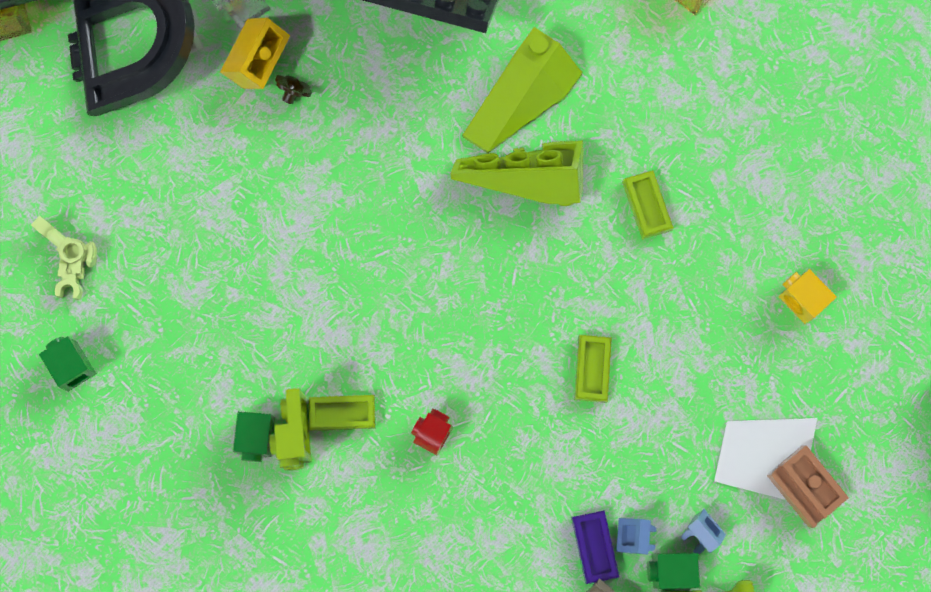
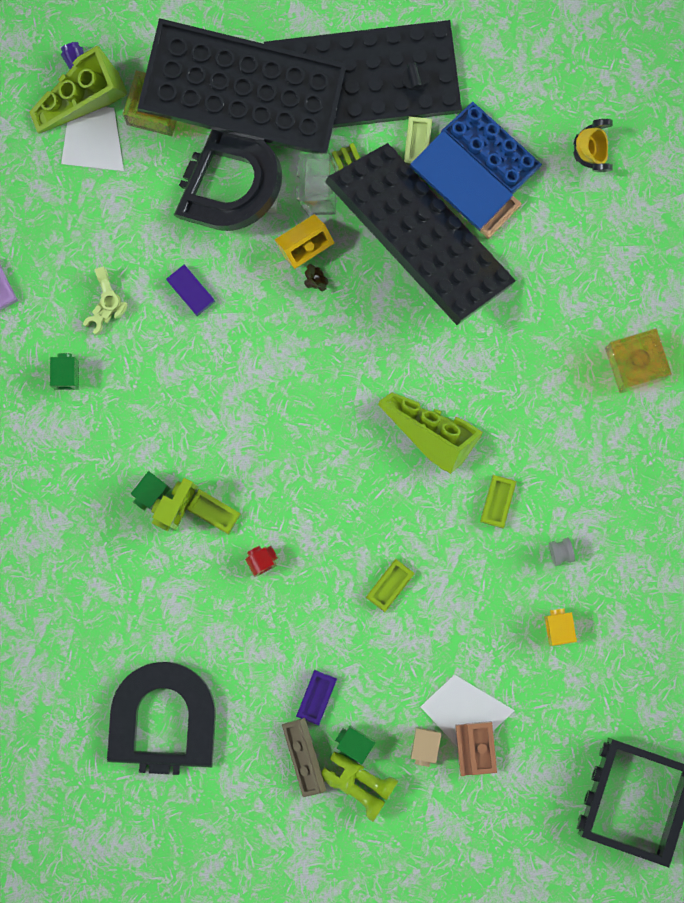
camera: 45 degrees right, 5 degrees up
lime wedge [462,27,582,154] -> none
medium blue tile [616,518,657,555] -> none
medium blue tile [681,509,726,554] -> none
none -> dark purple tile [166,264,215,316]
none -> tan brick [410,727,441,767]
none -> light grey wheel [549,538,575,566]

